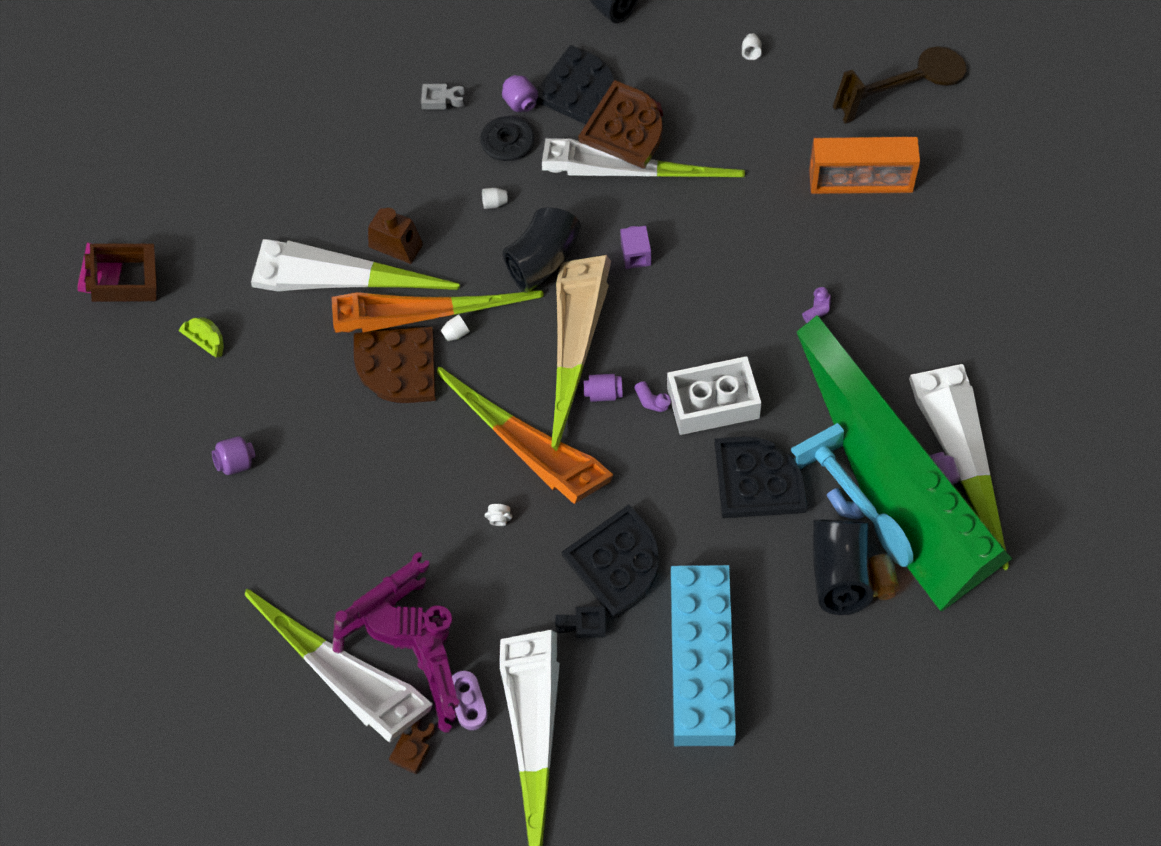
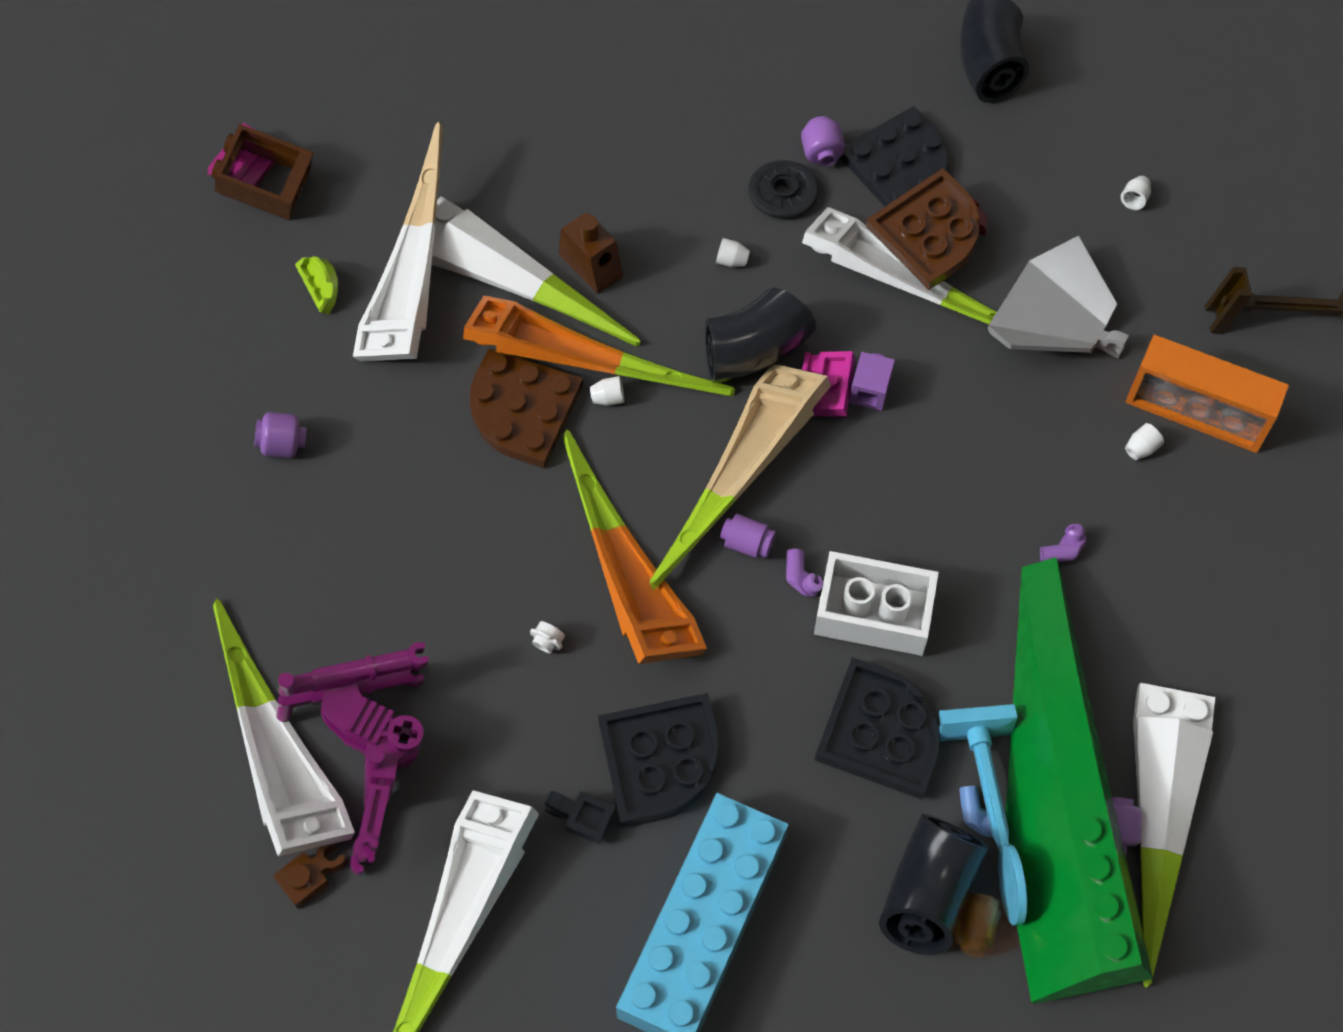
camera: 20 degrees right, 0 degrees up
light grey plate [421,84,464,110] -> none
lavender plate [452,671,487,730] -> none
none -> white plate [353,122,444,362]
none -> dark pink plate [802,351,856,417]
none -> light grey panel [988,235,1129,359]
none -> white hose [1125,423,1164,460]

